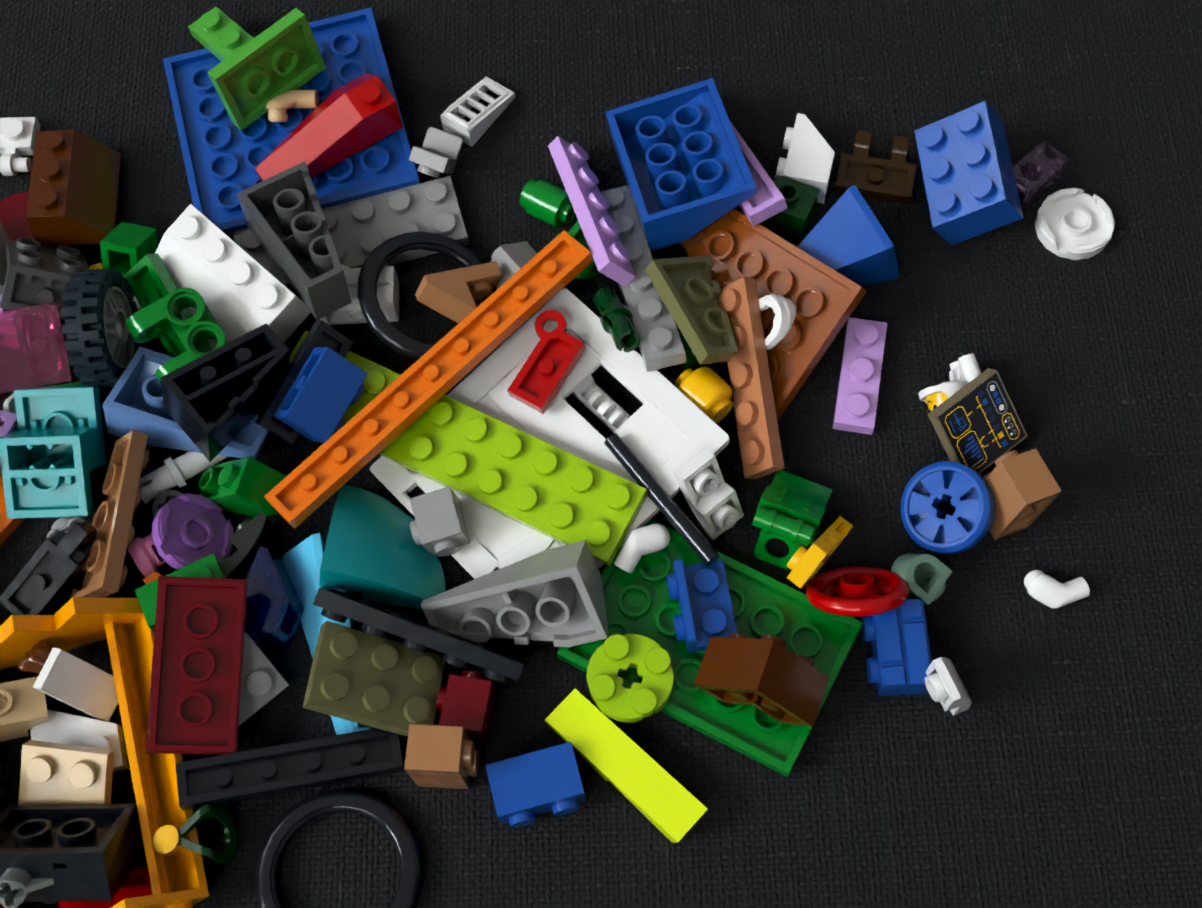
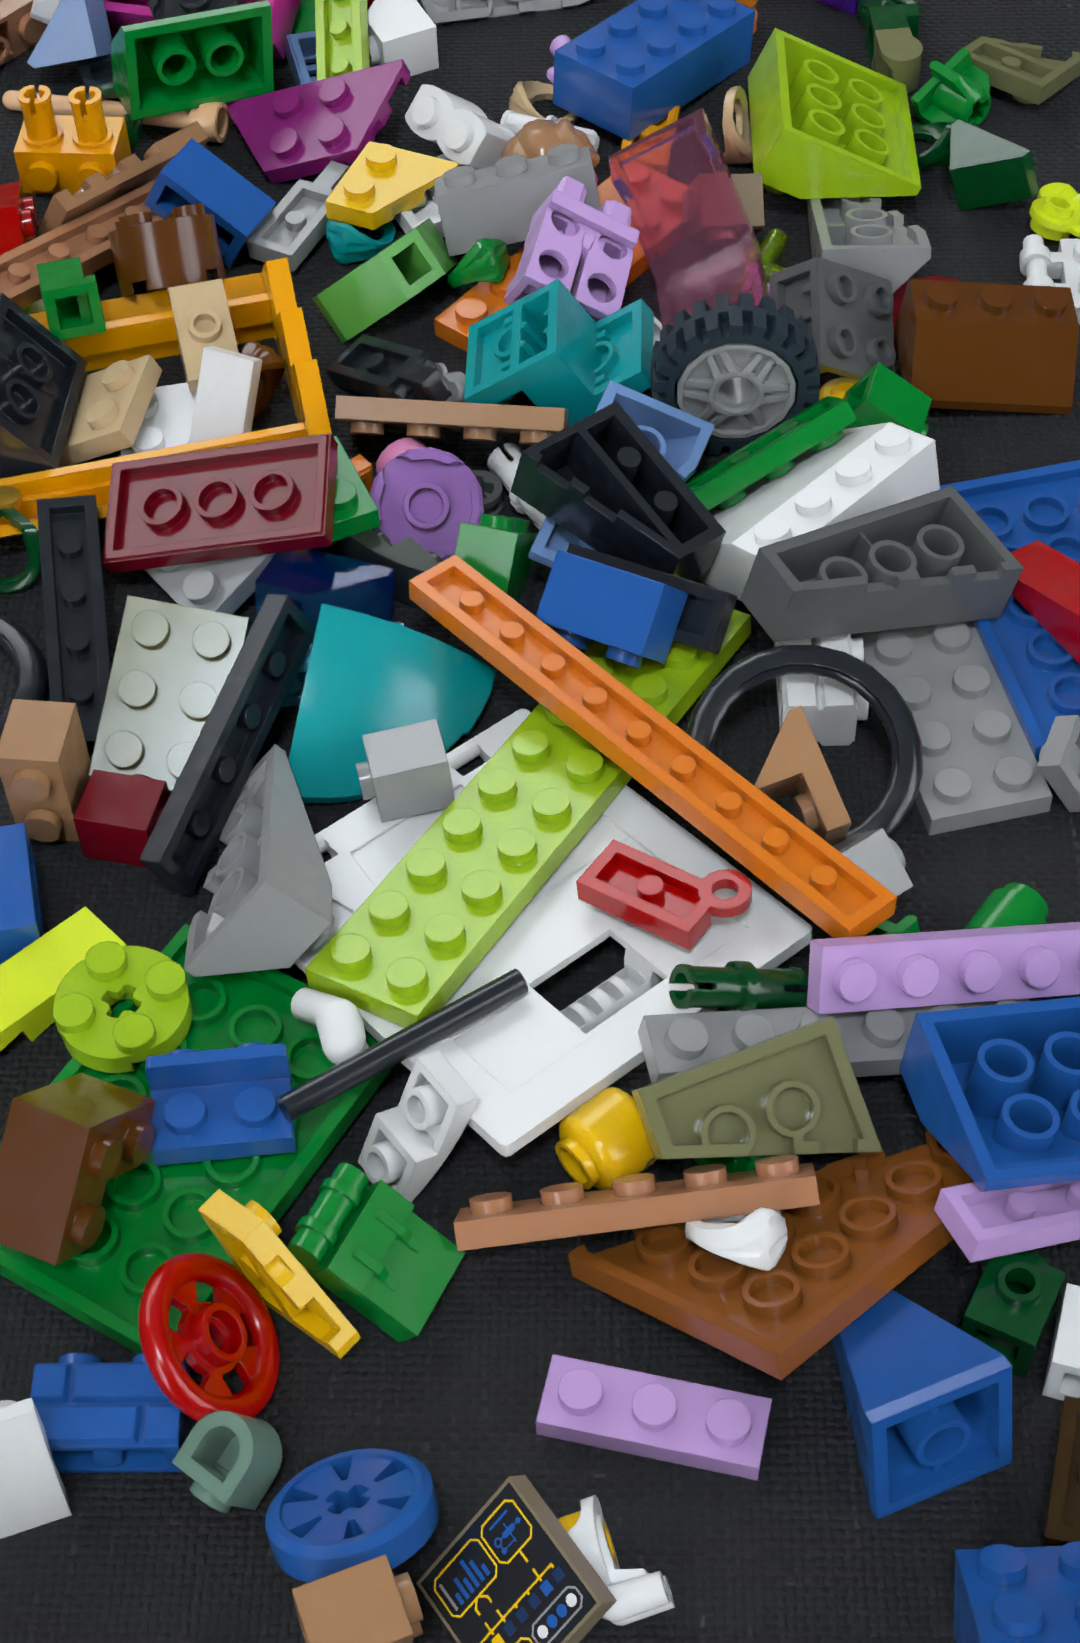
camera: 90 degrees right, 15 degrees down
green piece [125,288,228,383] -> none

